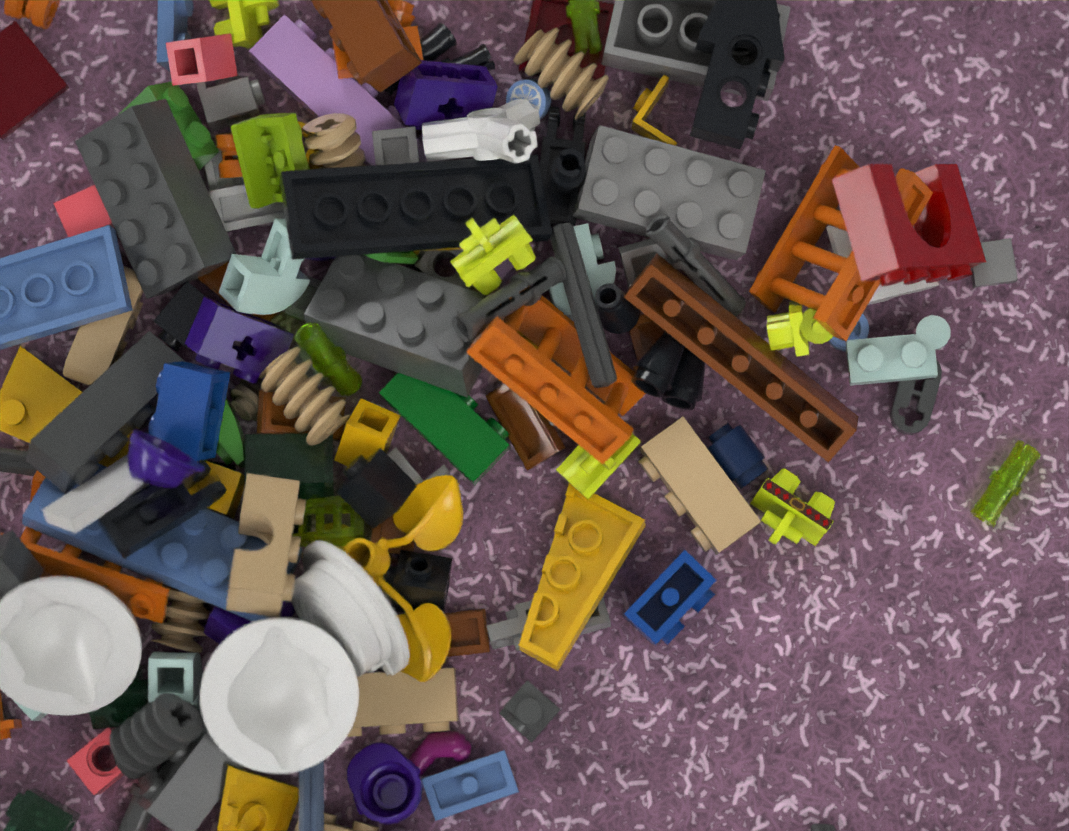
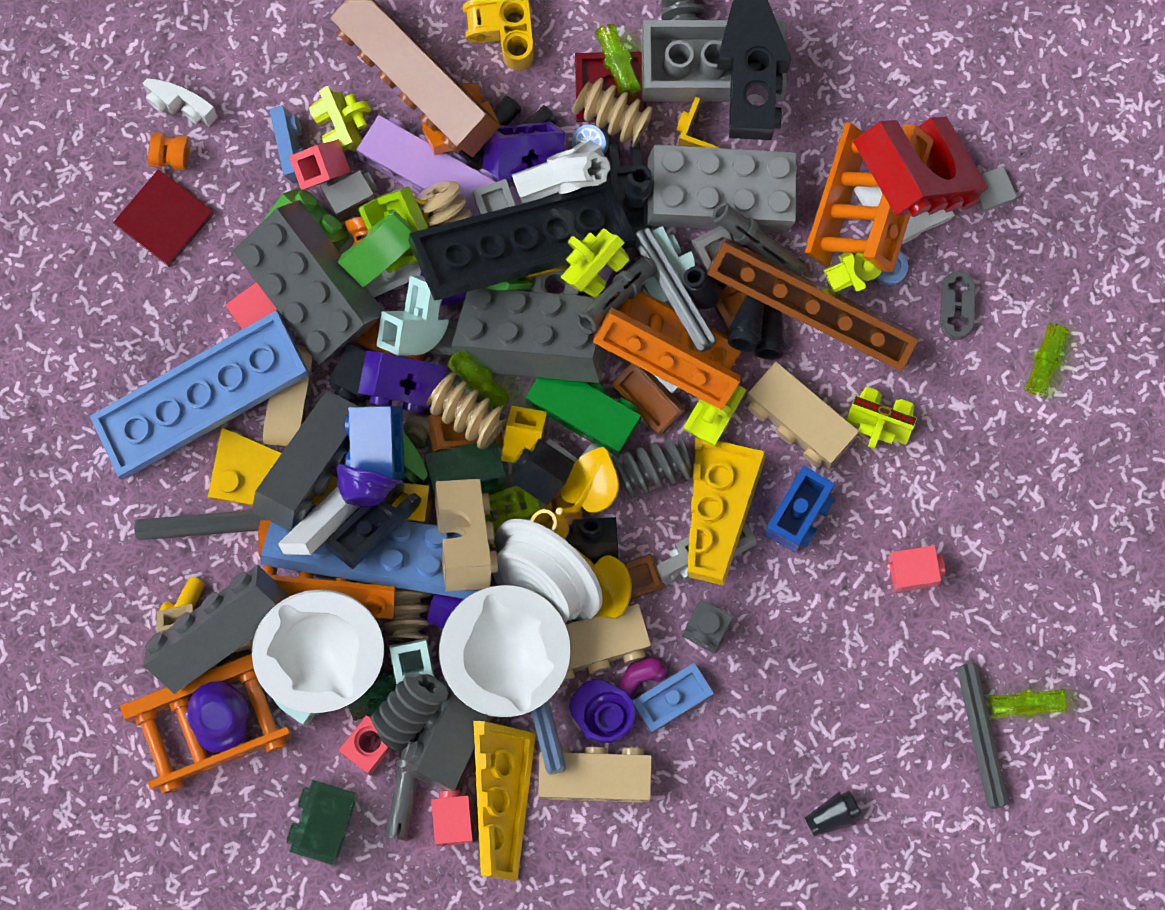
camera: 15 degrees left, 5 degrees down
dark blue brick [708,423,768,489] -> none
light aqua hinge [845,315,951,386] -> none
none -> bright green slope [338,210,416,287]
none -> dark grey piece [611,434,691,498]
none -> coral brick [888,545,945,593]

